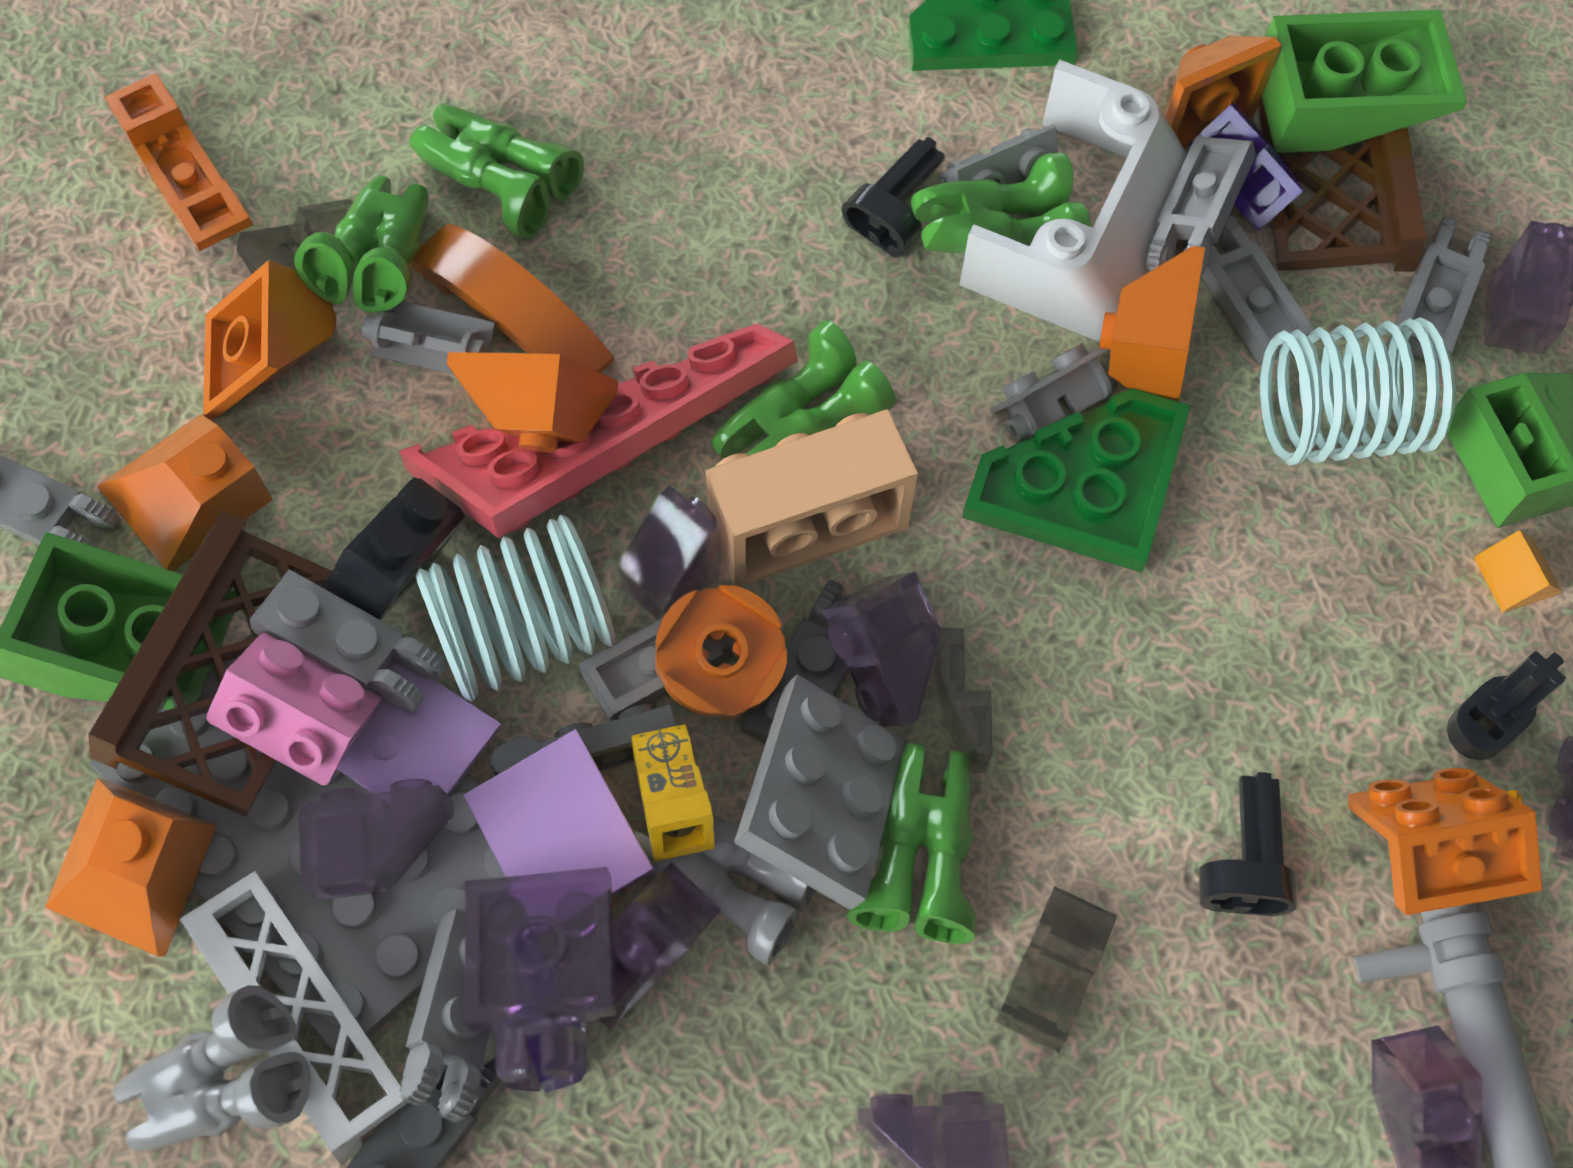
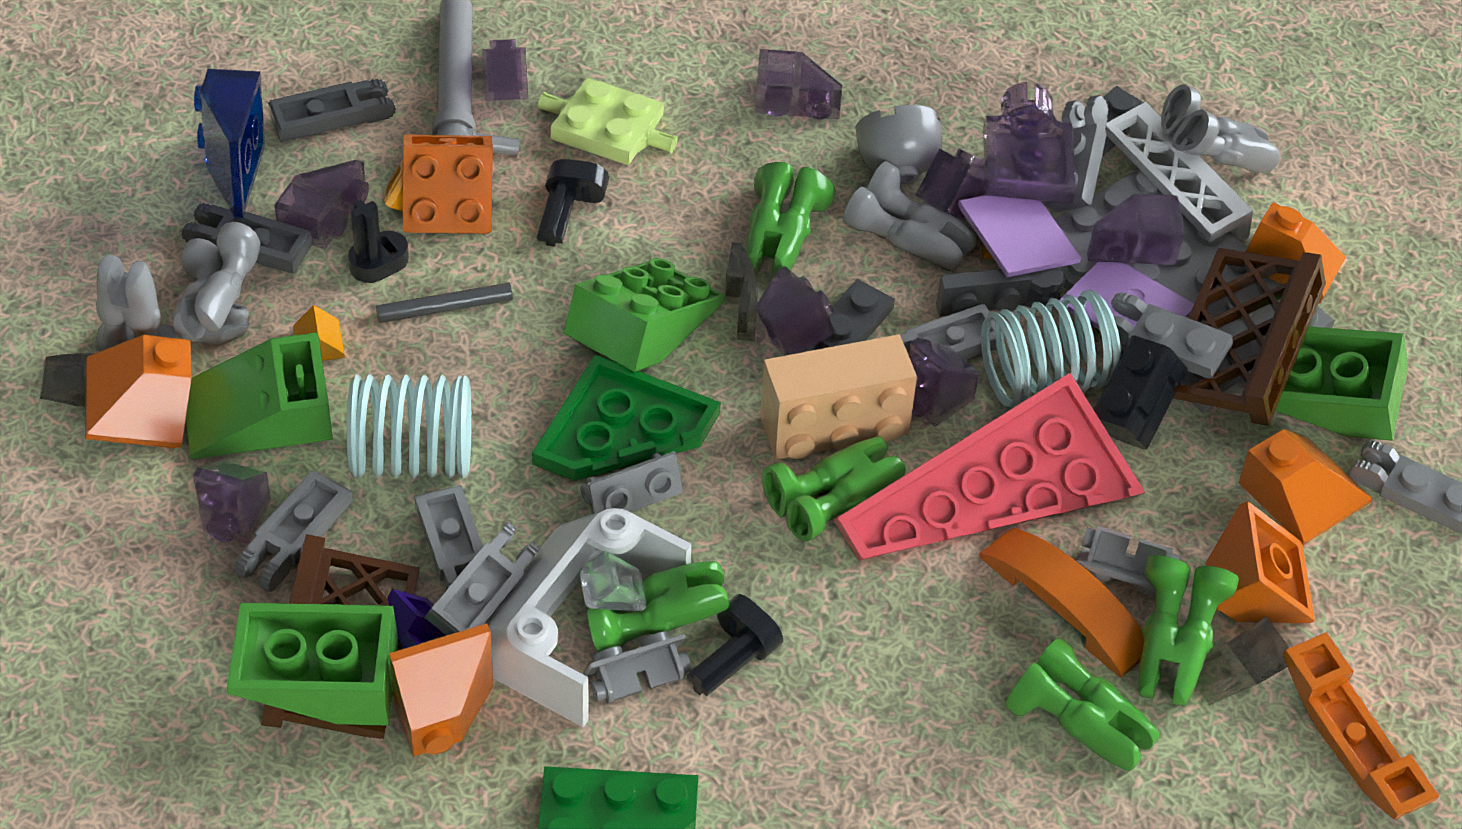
camera: 175 degrees left, 15 degrees down
bright pink bracket [206,631,382,785] -> none
orange slope [447,352,618,452] -> none
yellow leg [631,724,715,862] -> none
orange plate [655,585,787,720] -> none
light grey plate [734,674,905,910] -> none
clear smoke slope [995,886,1118,1053] -> none
orange slope [1099,246,1205,402] -> none
none -> dark grey bar [376,282,513,323]
none -> yellowish green plate [538,77,678,165]
none -> bright green slope [563,258,726,372]
none -> clear slope [580,551,646,611]
none -> light grey cylinder [855,105,942,184]

